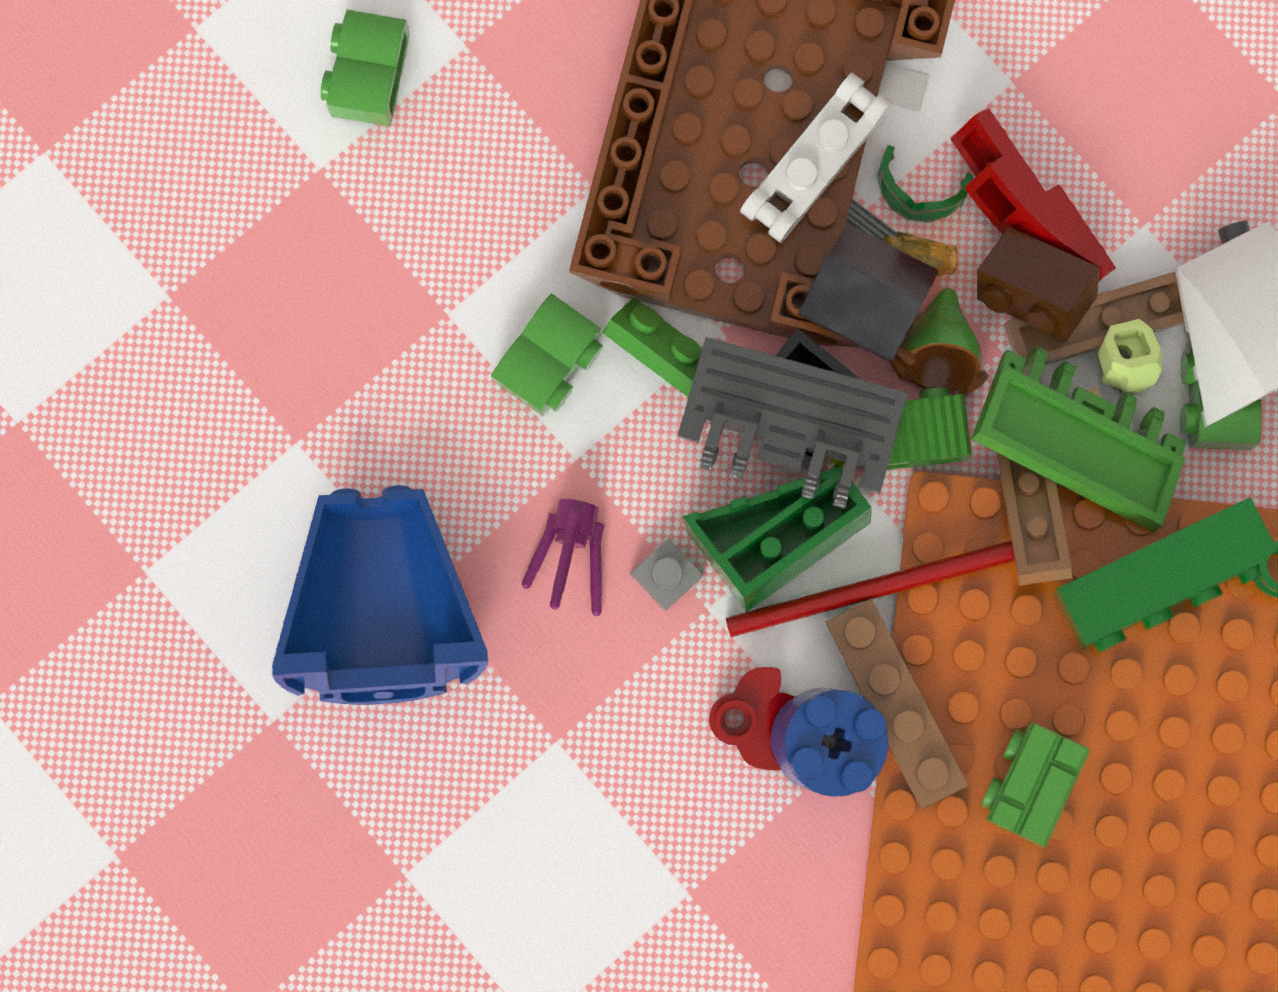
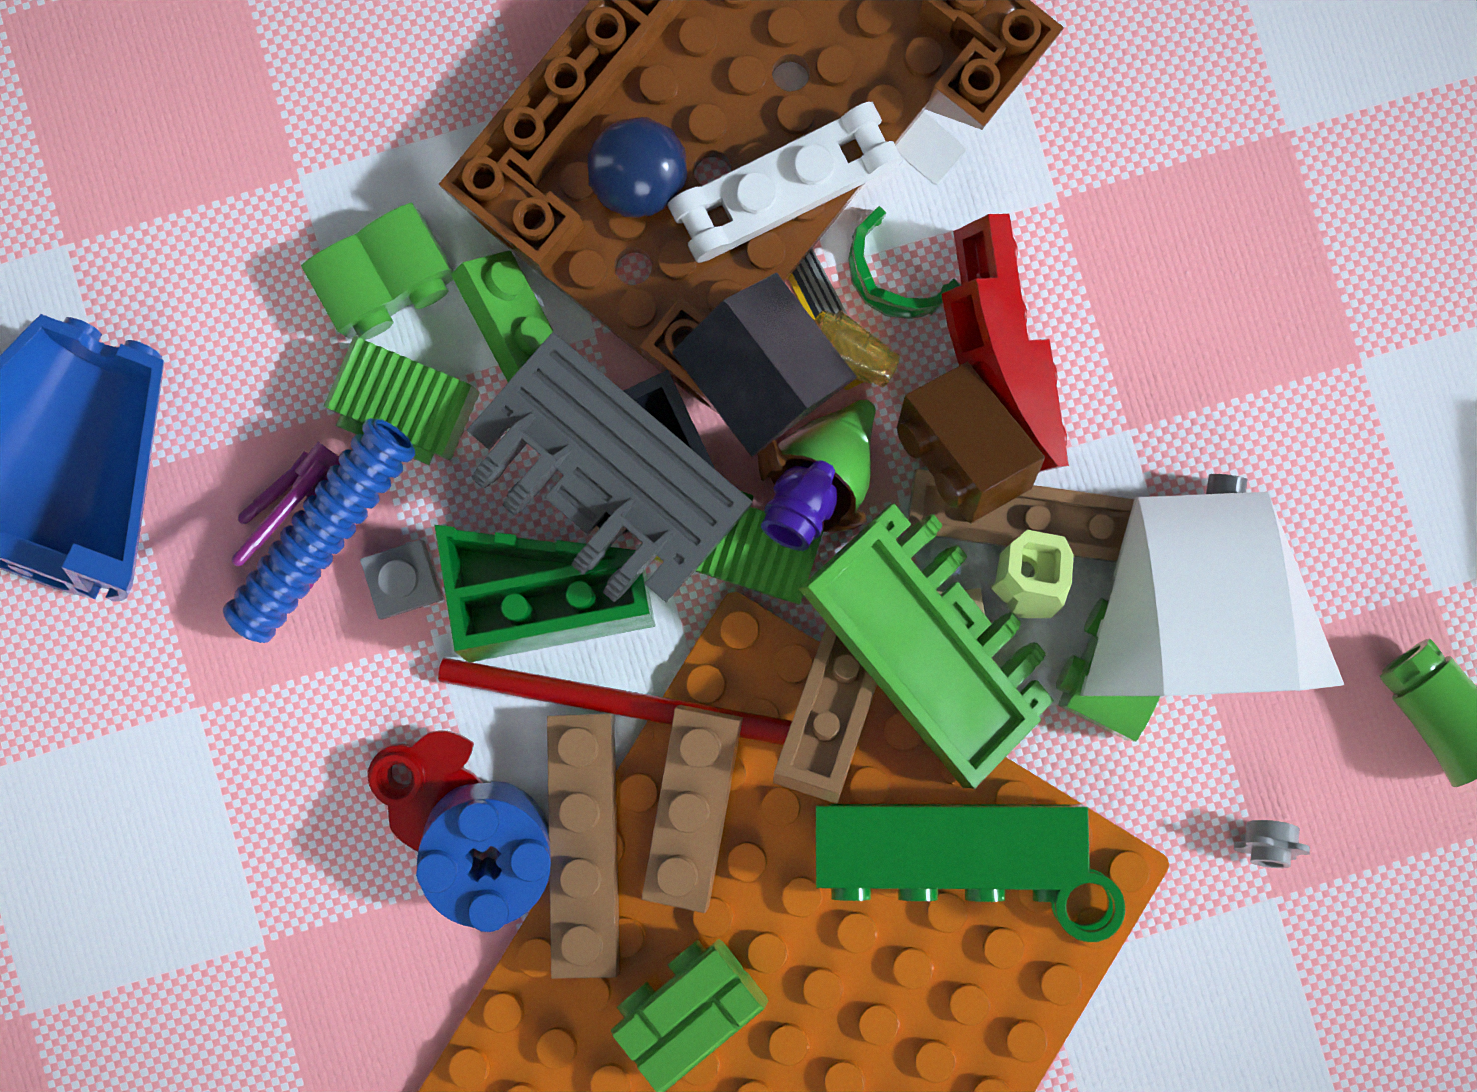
camera: 30 degrees right, 5 degrees up
none -> blue piece [223,418,415,643]
none -> bright green brick [323,336,480,465]
none -> dark blue hair [587,117,687,218]
none -> medium nougat plate [641,705,743,913]
none -> dark purple animal [761,460,837,551]

